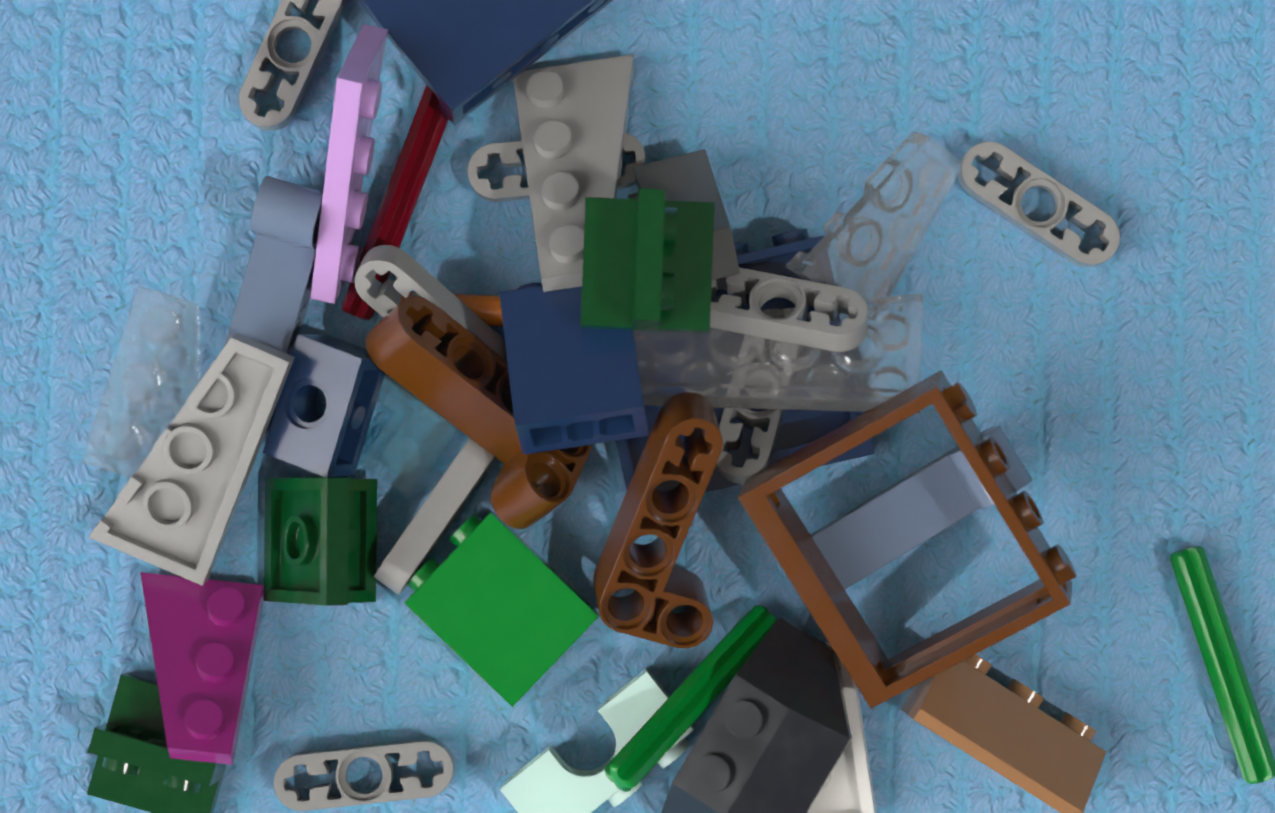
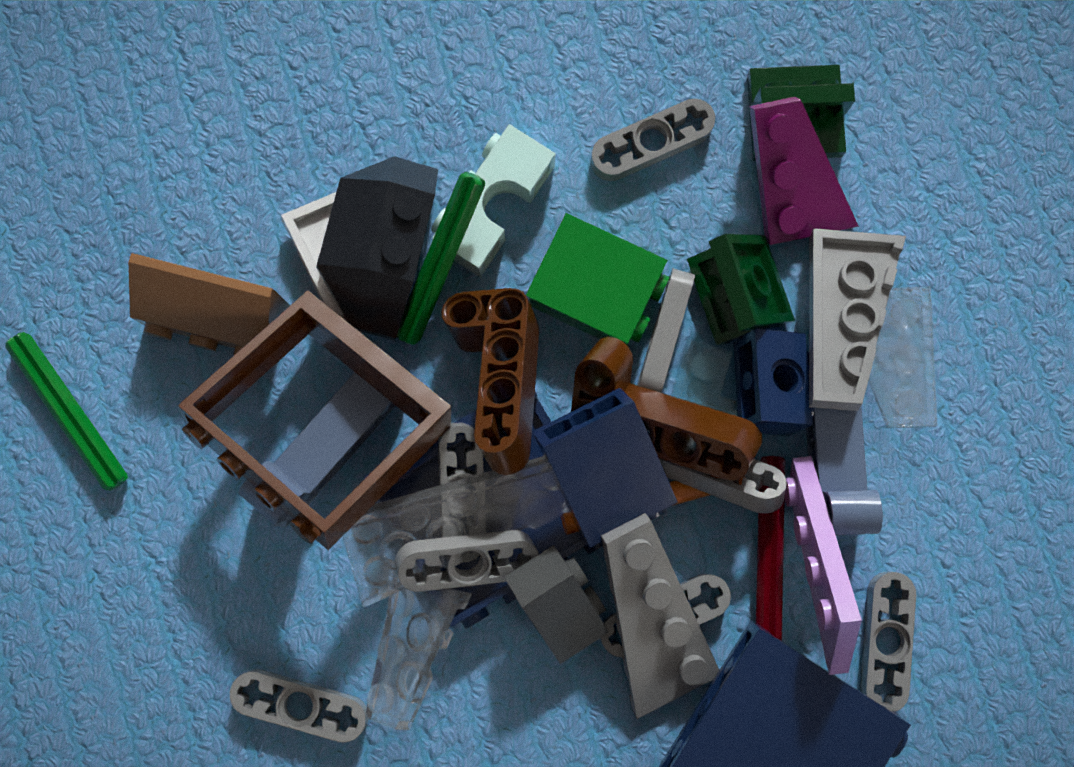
camera: 160 degrees right, 5 degrees down
dark green bracket [580,188,715,334] -> none

